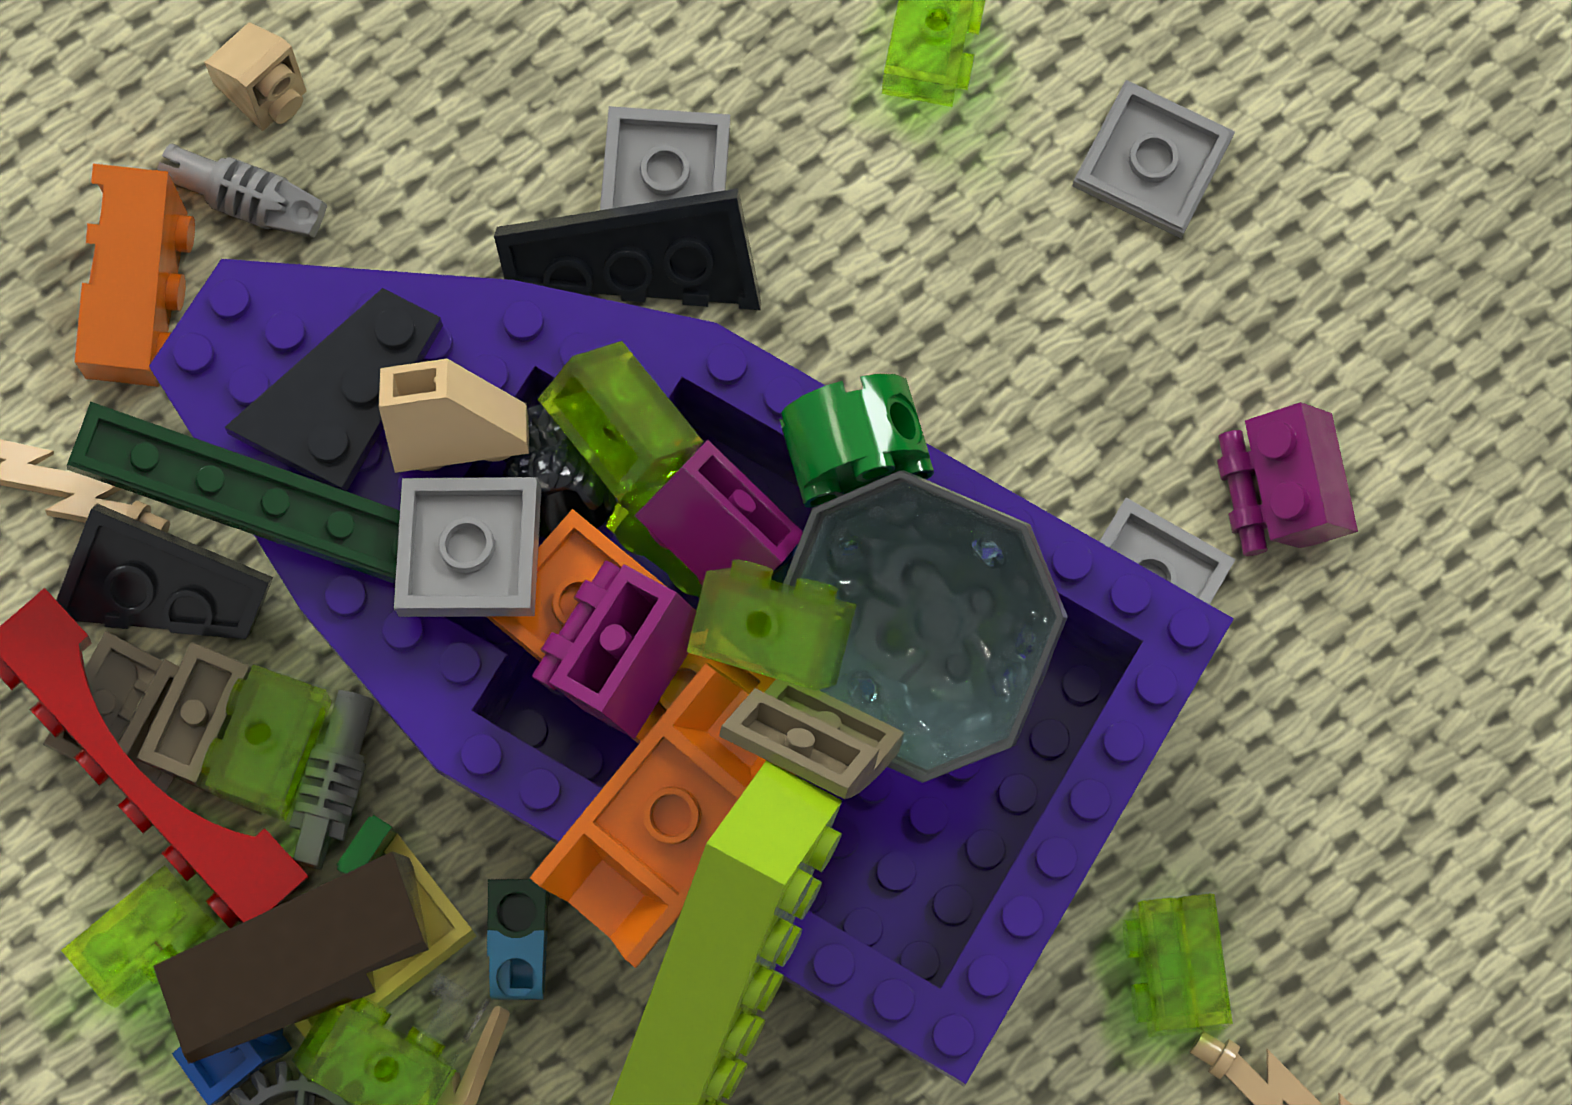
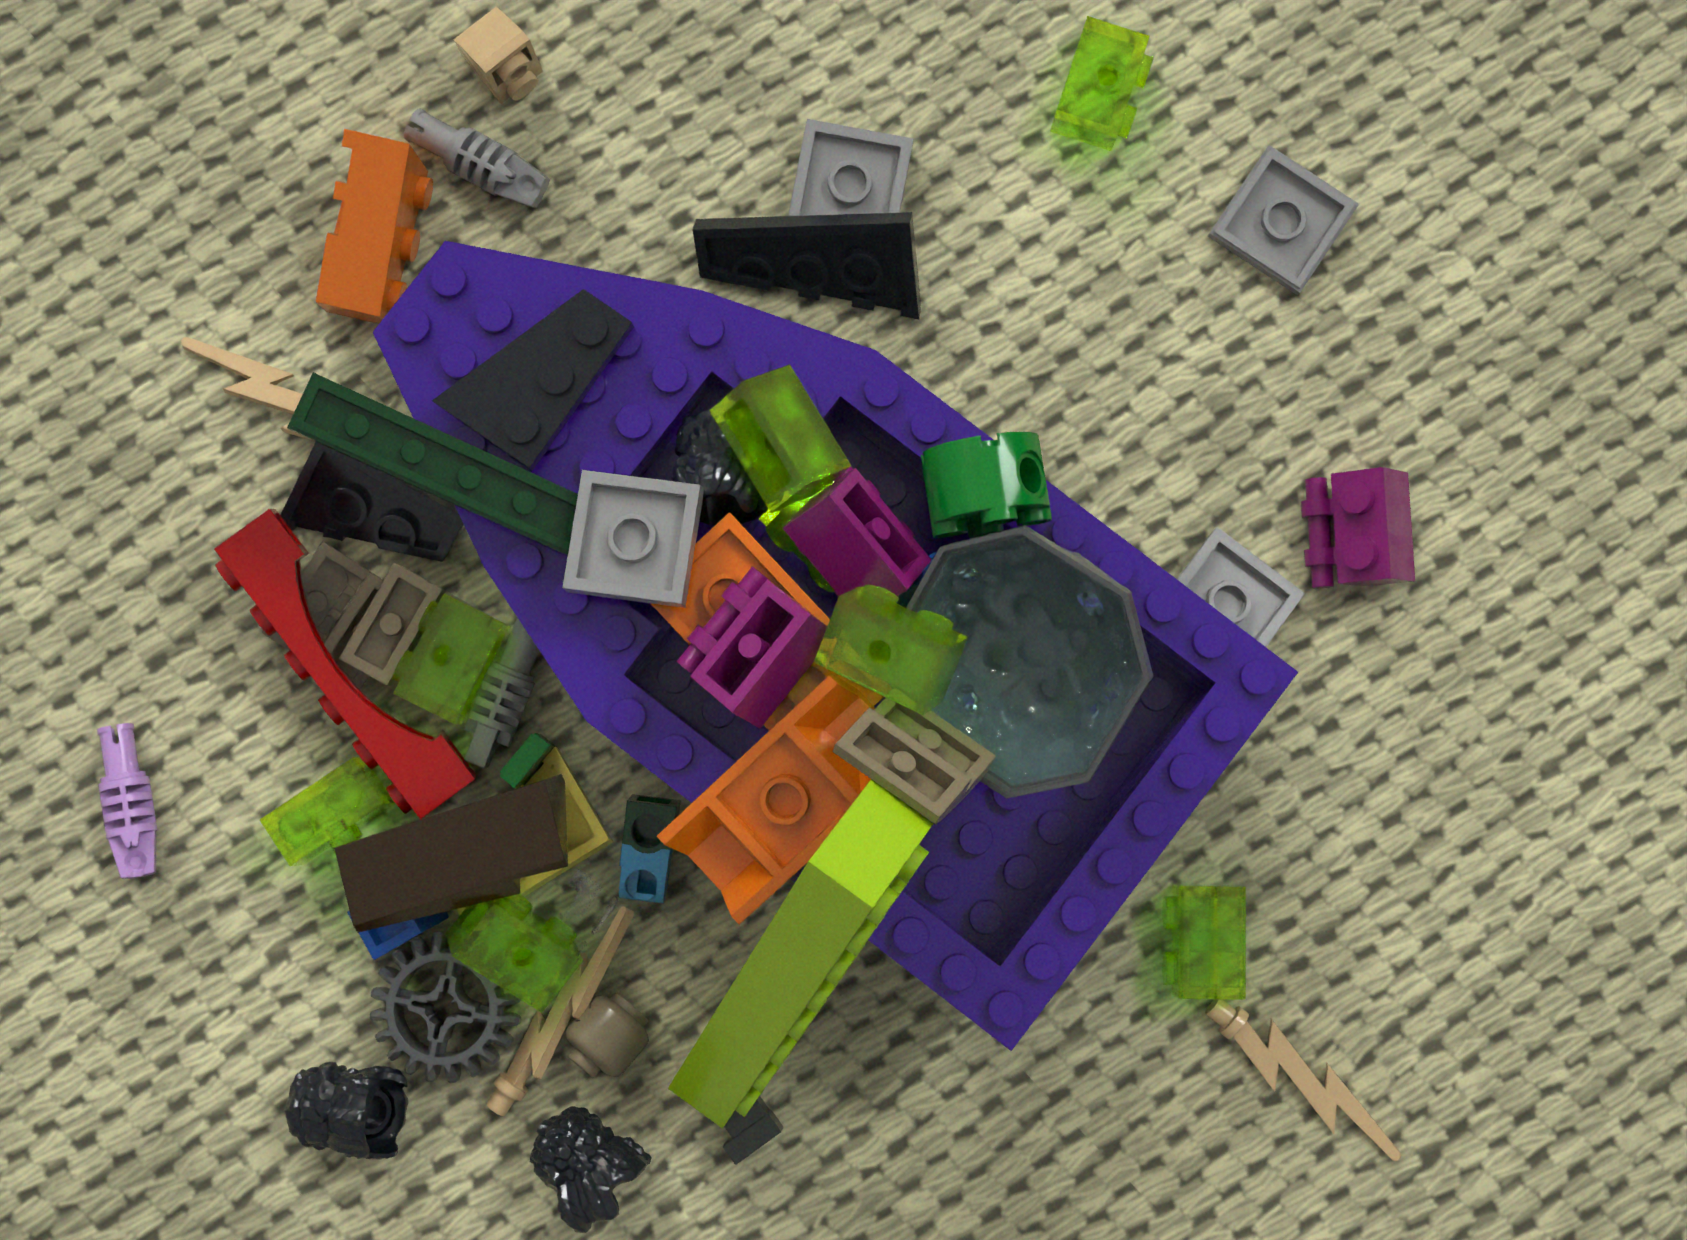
camera: 10 degrees right, 10 degrees up
tan slope [379,359,529,473] -> none

